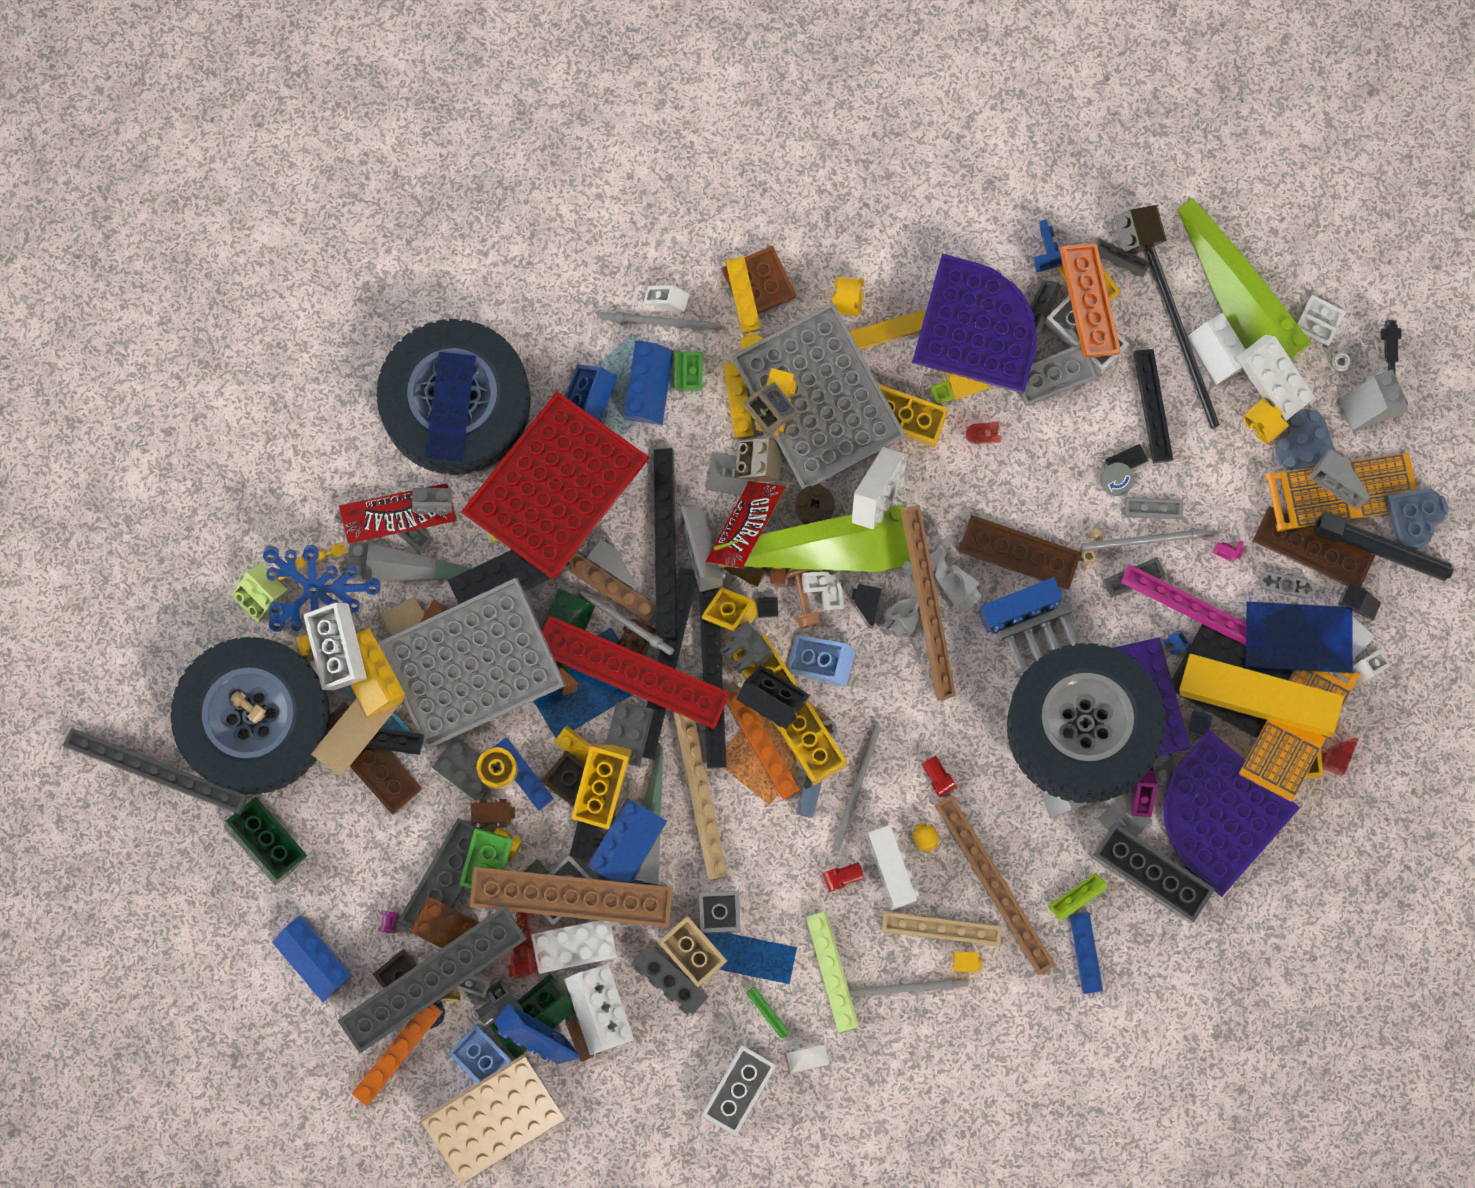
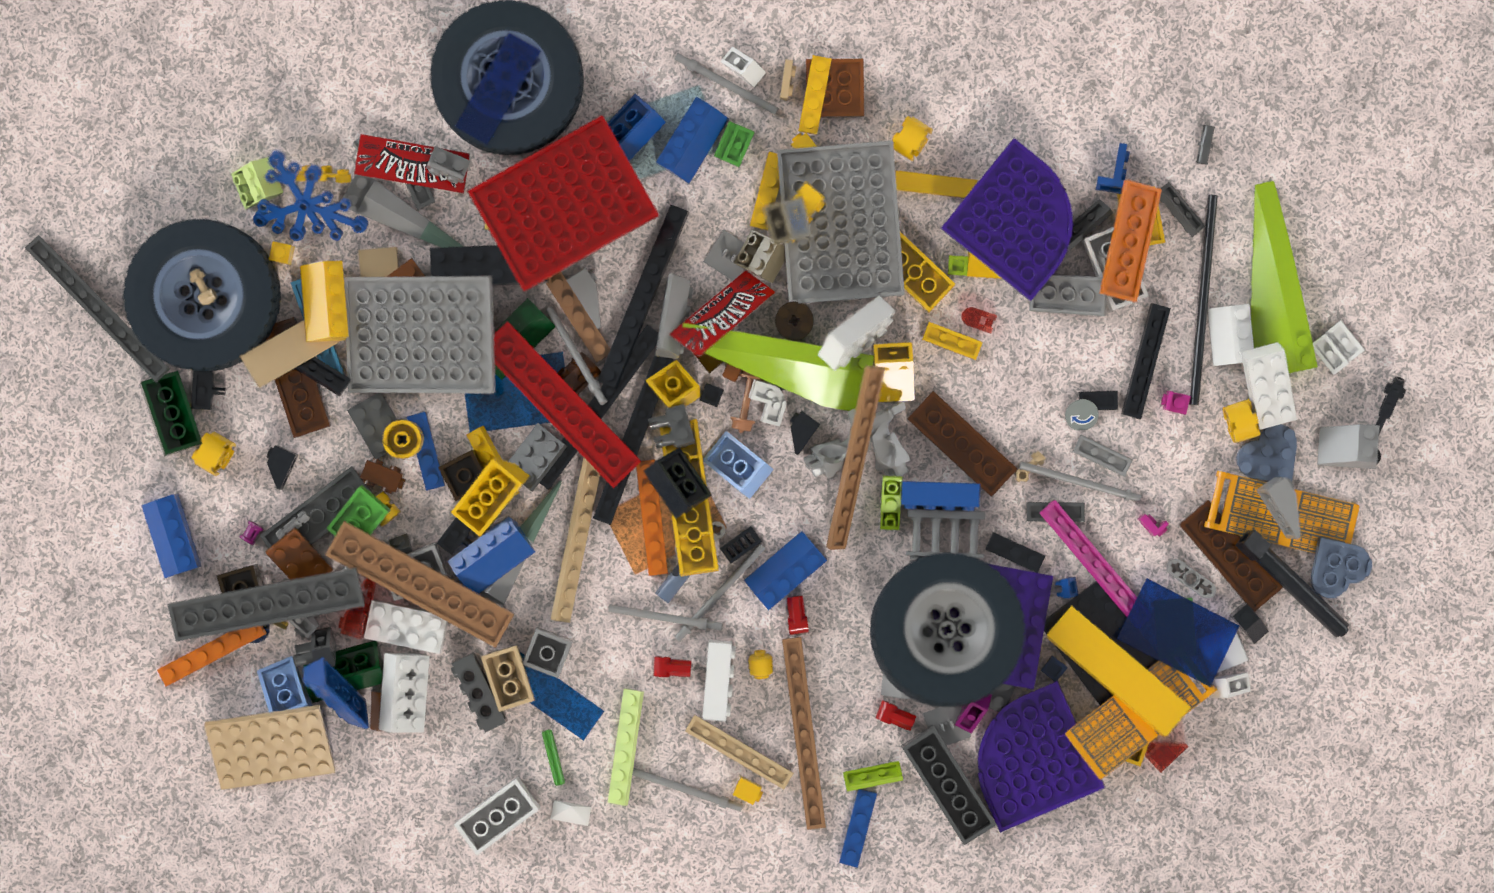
camera: 25 degrees right, 10 degrees up
white brick [303,603,367,690] -> none
dark orange slope [559,668,578,696] -> none
dark brown slope [1114,205,1167,254] -> none
white plate [1331,352,1351,372] -> none
none -> black plate [191,370,226,410]
none -> yellow brick [191,431,236,476]
none -> black slope [266,445,298,490]
none -> light grey axle [276,510,310,540]
none -> light grey bar [609,605,723,631]
none -> black slope [720,526,762,564]
none -> blue slope [744,531,827,611]
none -> tan plate [780,59,796,101]
none -> yellow slope [873,342,914,402]
none -> red piece [875,700,916,731]
none -> lime slope [880,476,902,530]
none -> yellow plate [922,322,983,360]
none -> black plate [985,532,1045,573]
none -> dark pink bracket [1161,391,1190,415]
none -> dark grey pin [1196,125,1215,165]

